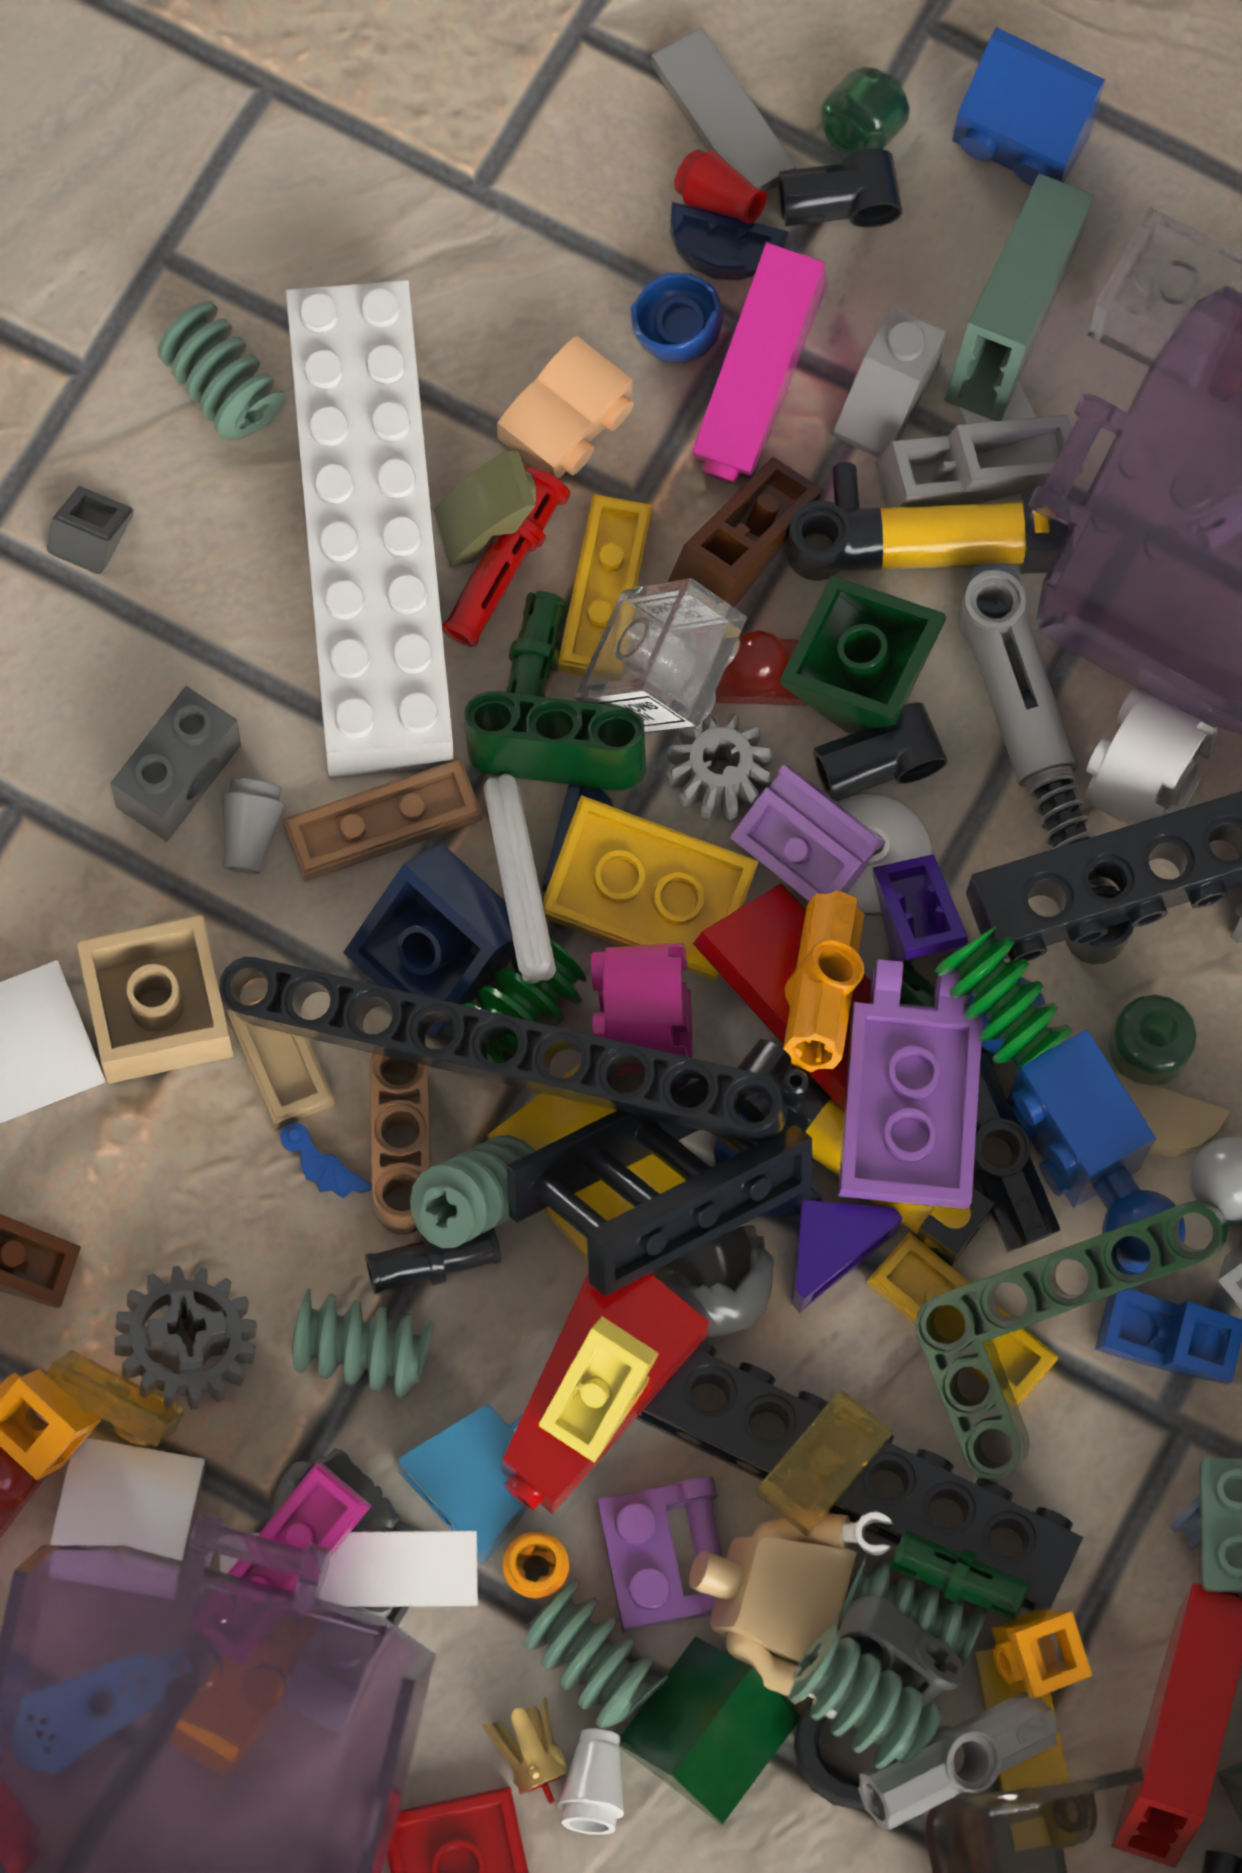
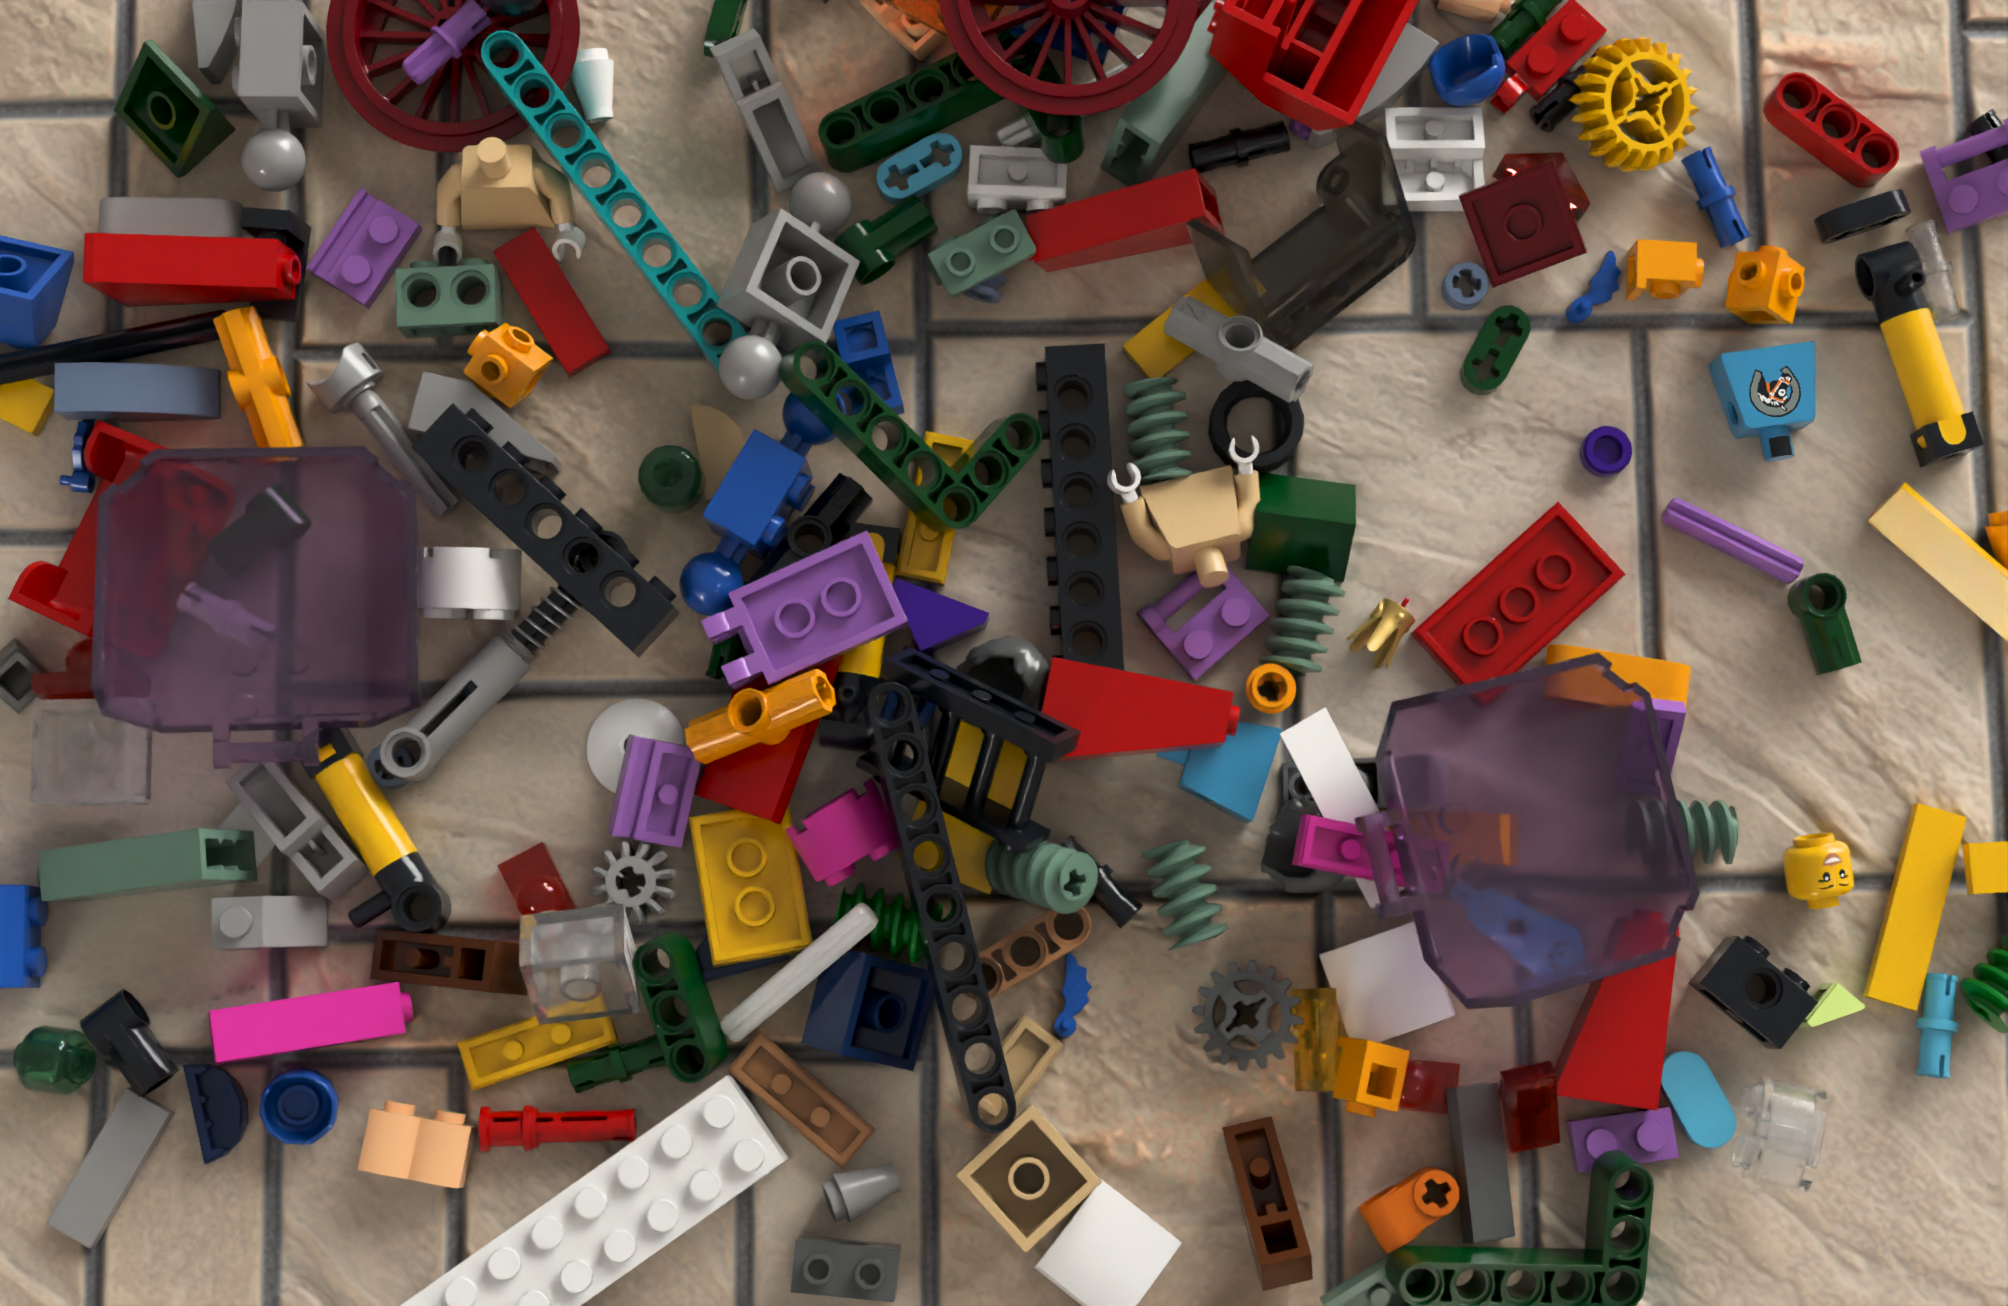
camera: 115 degrees left, 10 degrees up
olive slope [434,449,536,566] -> none
light yellow slope [538,1317,659,1462] -> none
white cone [557,1729,624,1835] -> none
red cone [674,150,767,224] -> none
clear yellow plate [755,1389,893,1536] -> none
dark green slope [780,575,946,733] -> none
sand green piece [788,1625,941,1770] -> none
black piece [813,702,948,801] -> none
dark grey piece [838,1596,965,1705] -> none
dark purple slope [873,854,968,962] -> none
dark green pin [890,1530,1031,1622] -> none
green piece [935,925,1072,1071] -> none
light orange brick [991,1610,1092,1698] -> none

